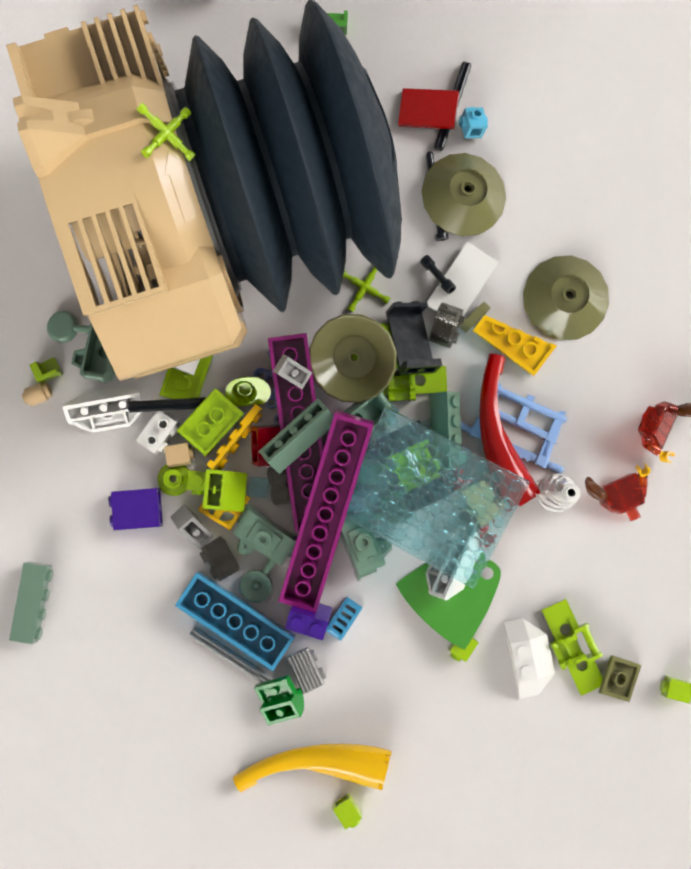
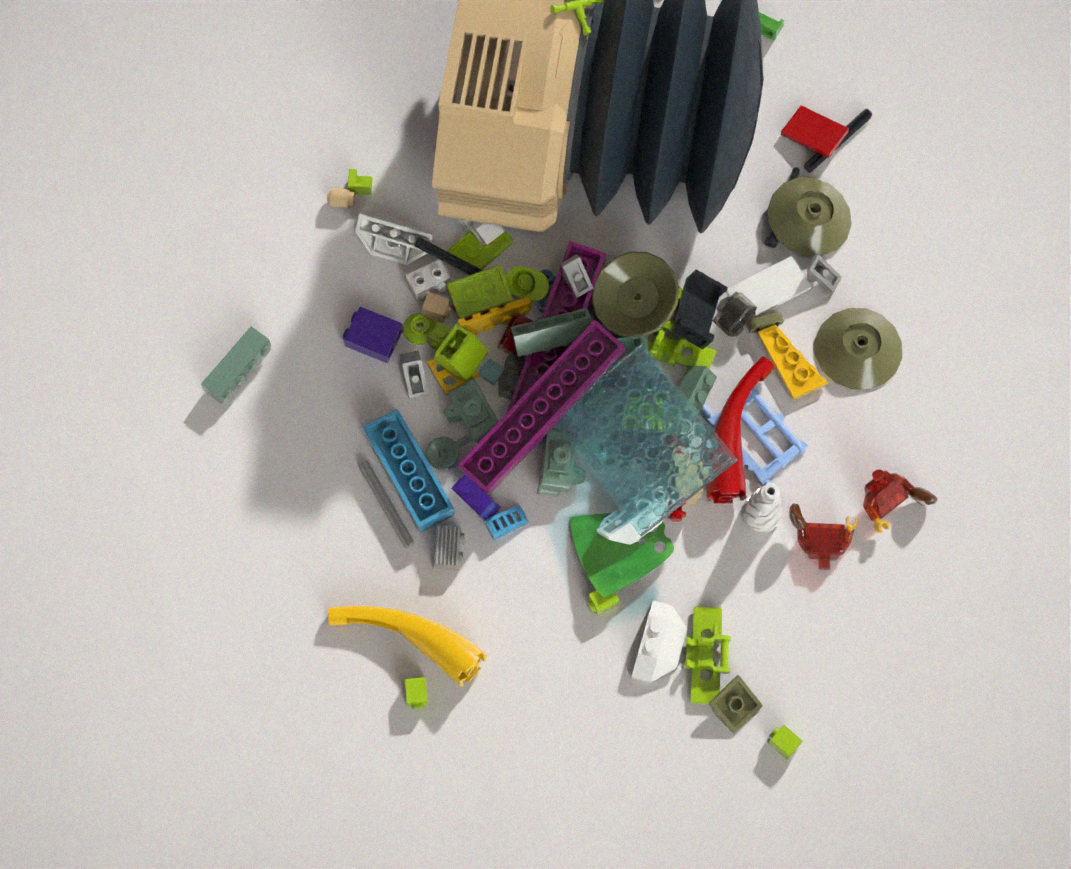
camera: 25 degrees right, 15 degrees down
sand green piece [47,311,115,383] -> none
clear smoke brick [200,536,241,581] -> none
green brick [254,675,304,725] -> none
lime piece [343,267,391,313] -> none
black bar [420,255,456,294] -> none
medium azure brick [459,107,488,138] -> none
none -> light grey slope [807,254,842,293]

